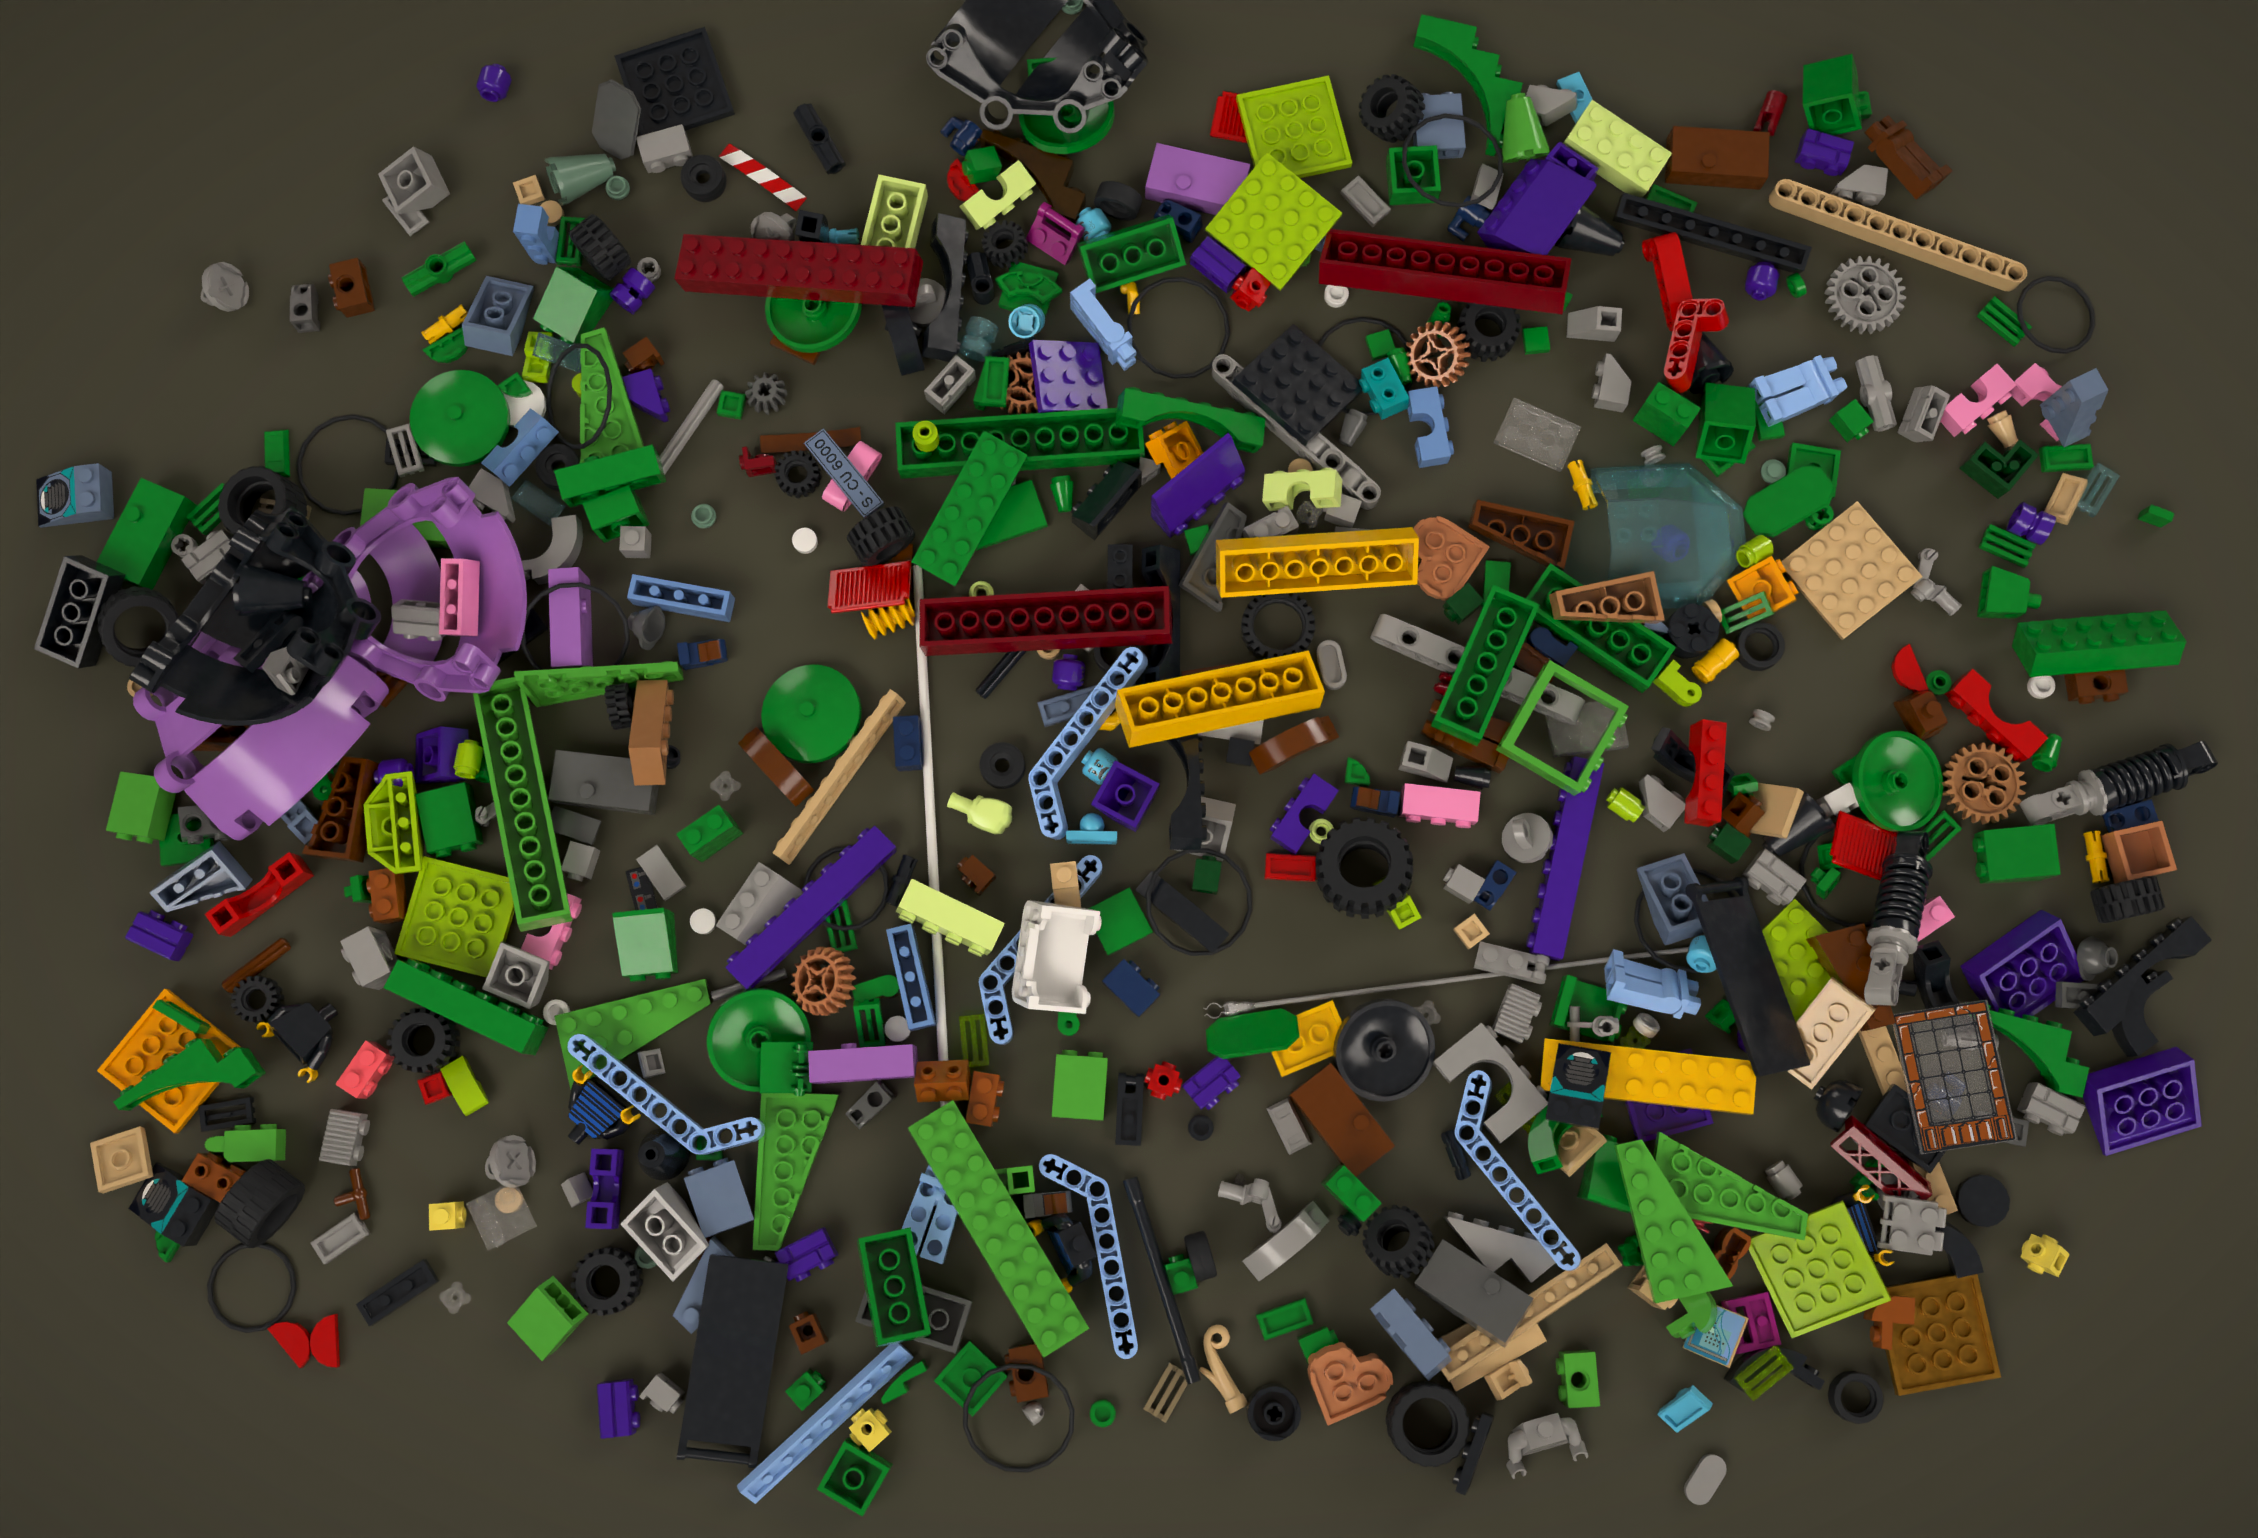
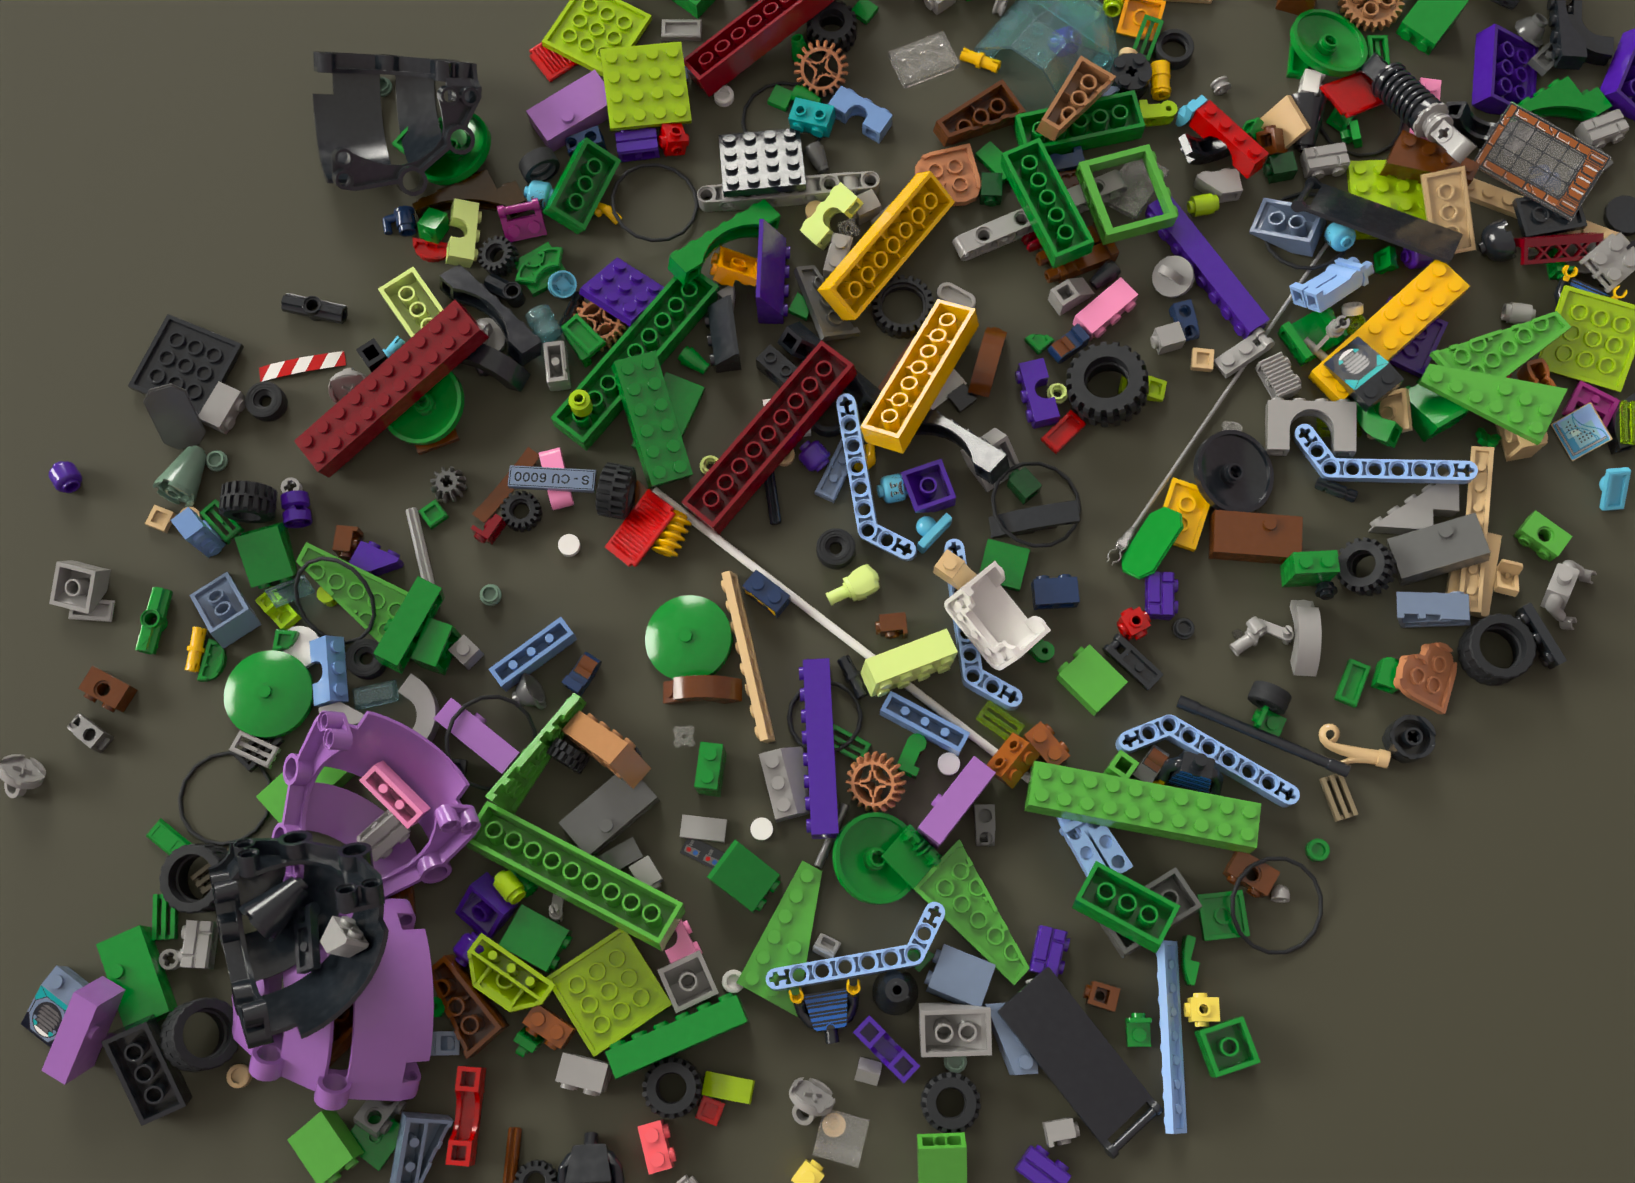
camera: 45 degrees left, 5 degrees down
green tile [853,998,886,1048] -> none
light blue hips [1070,279,1137,371] -> none
light grey tile [1266,1097,1312,1155] -> none
bright green brick [1666,1292,1717,1339] -> none
none -> medium lavender brick [42,976,126,1085]
none -> medium azure slope [1175,95,1208,127]

